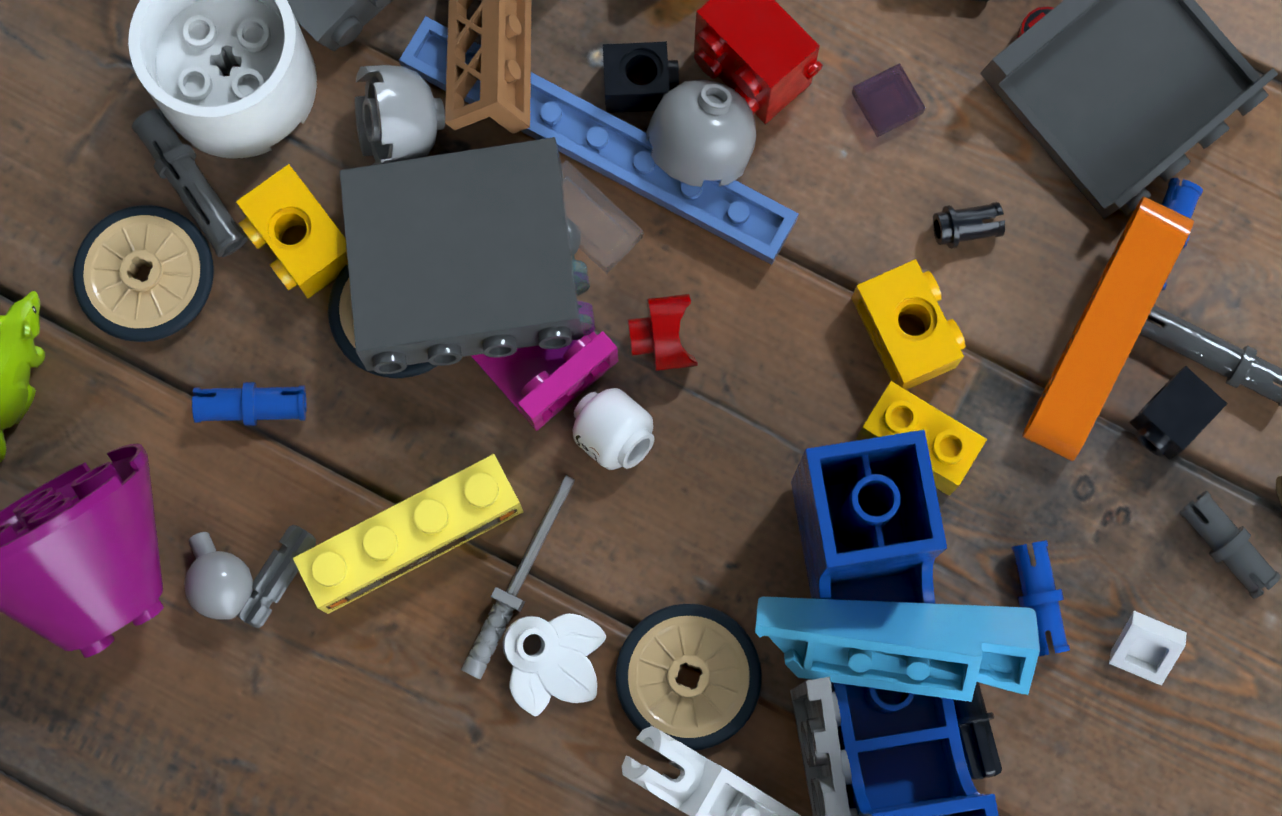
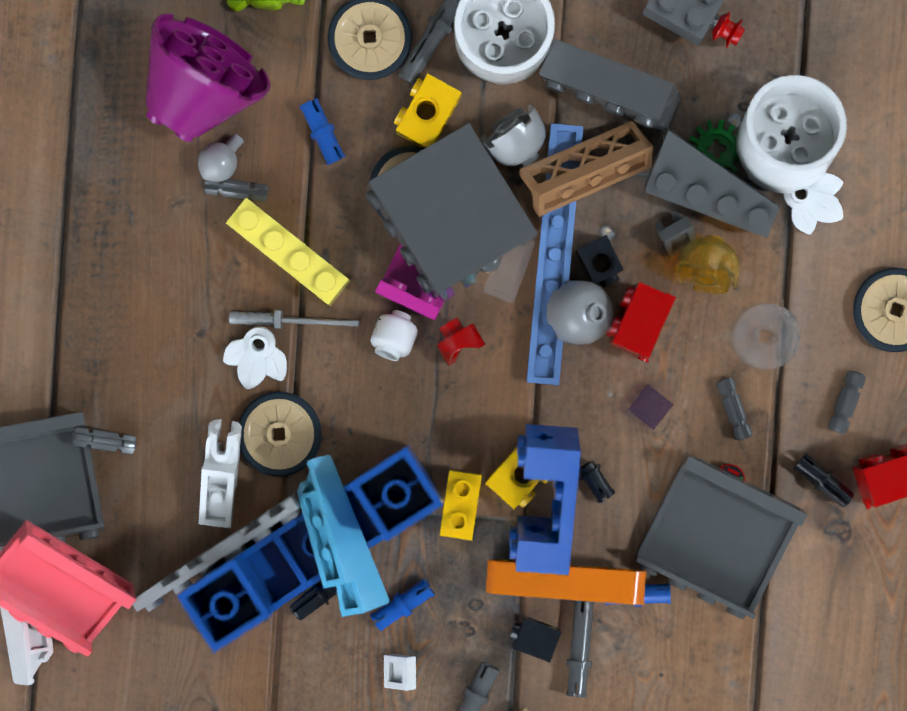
camera: 65 degrees right, 10 degrees up
none -> blue plate [509,424,581,575]

